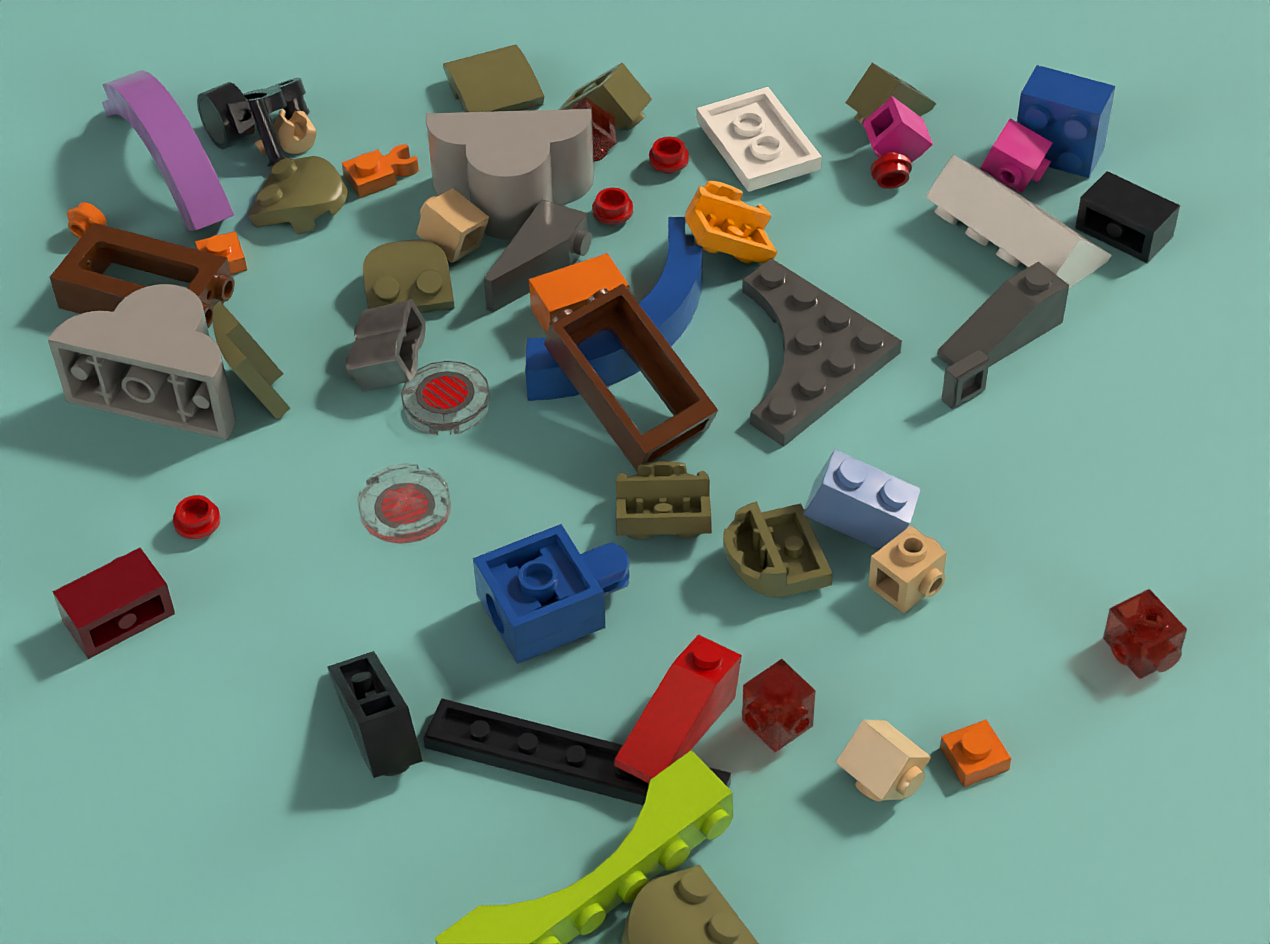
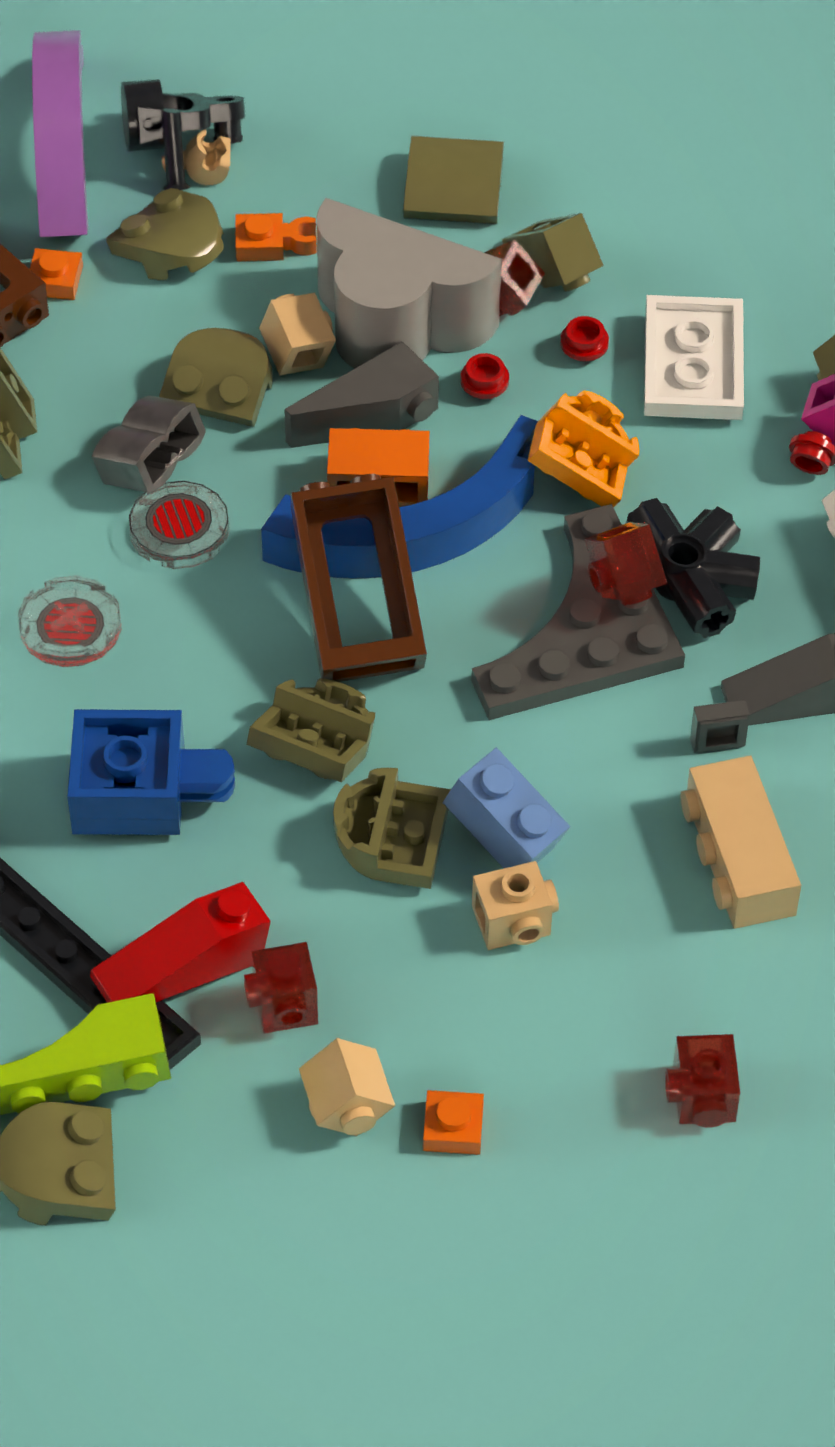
camera: 25 degrees right, 5 degrees up
none -> clear red brick [584,522,667,605]
none -> black piece [626,498,760,638]
none -> tan brick [680,755,801,929]

